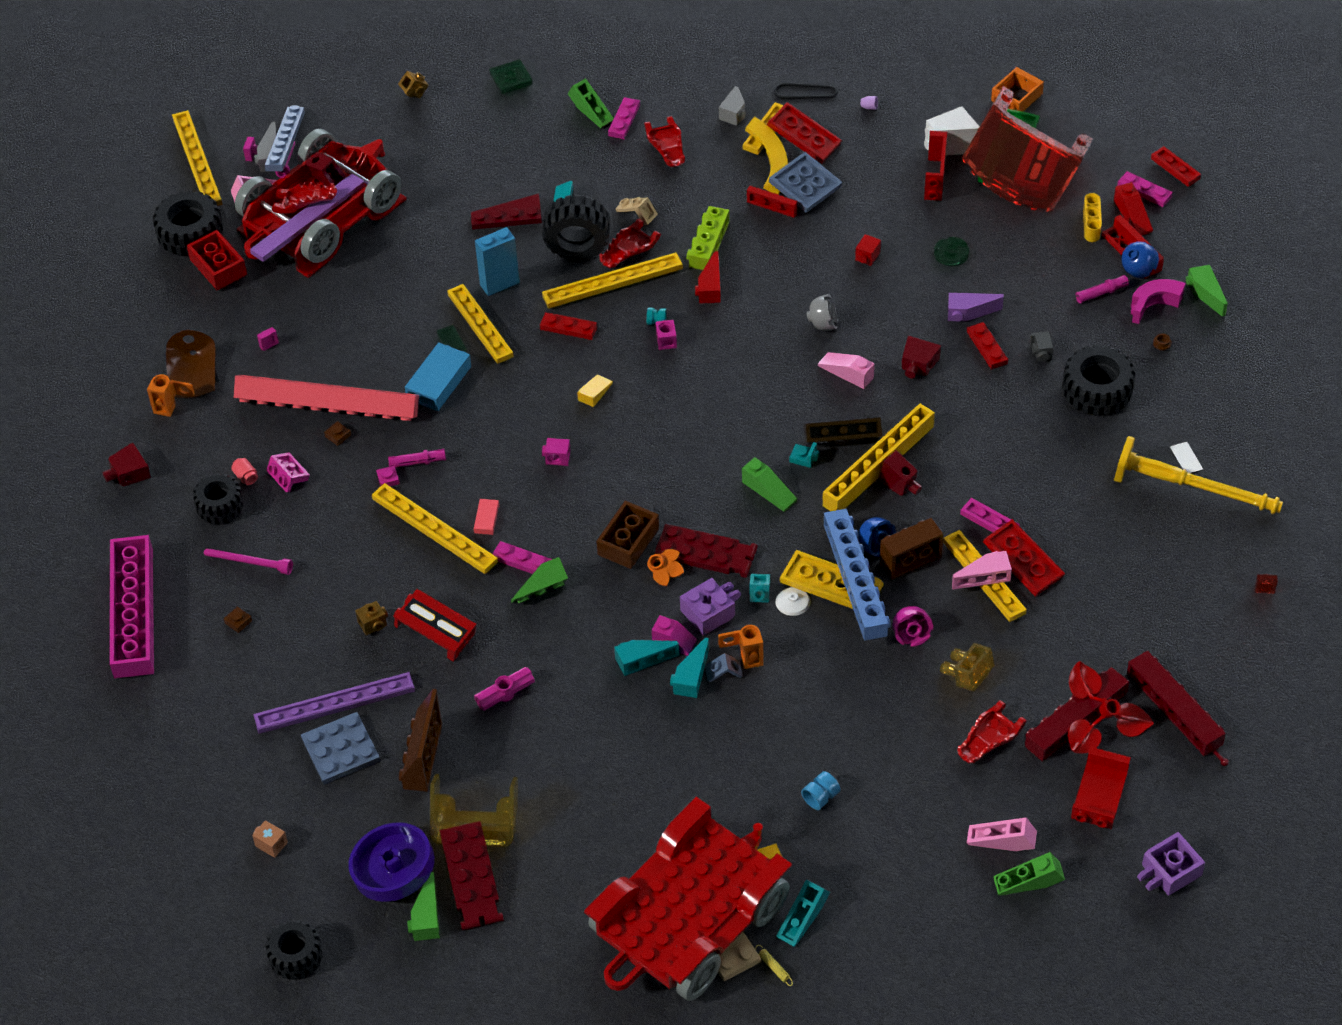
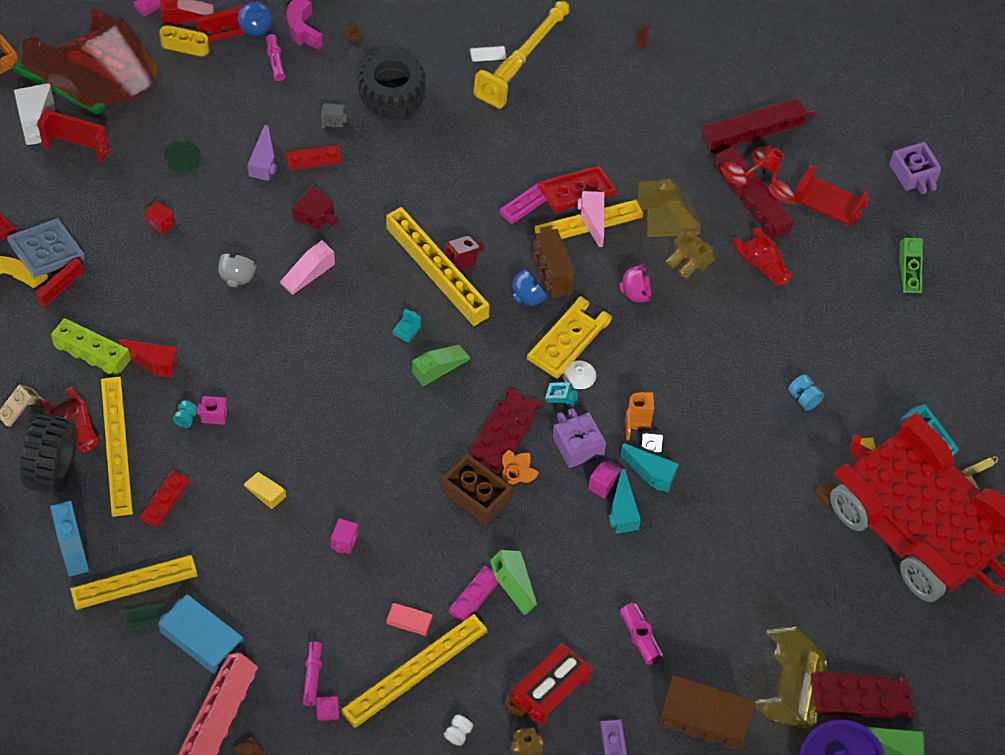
camera: 85 degrees left, 5 degrees up
dark brown brick [804,417,882,443] -> none
medium blue brick [824,509,891,641] -> none
bright pink slope [967,818,1037,851] -> none
none -> white wheel [444,715,473,745]
none -> clear yellow windscreen [638,179,702,237]

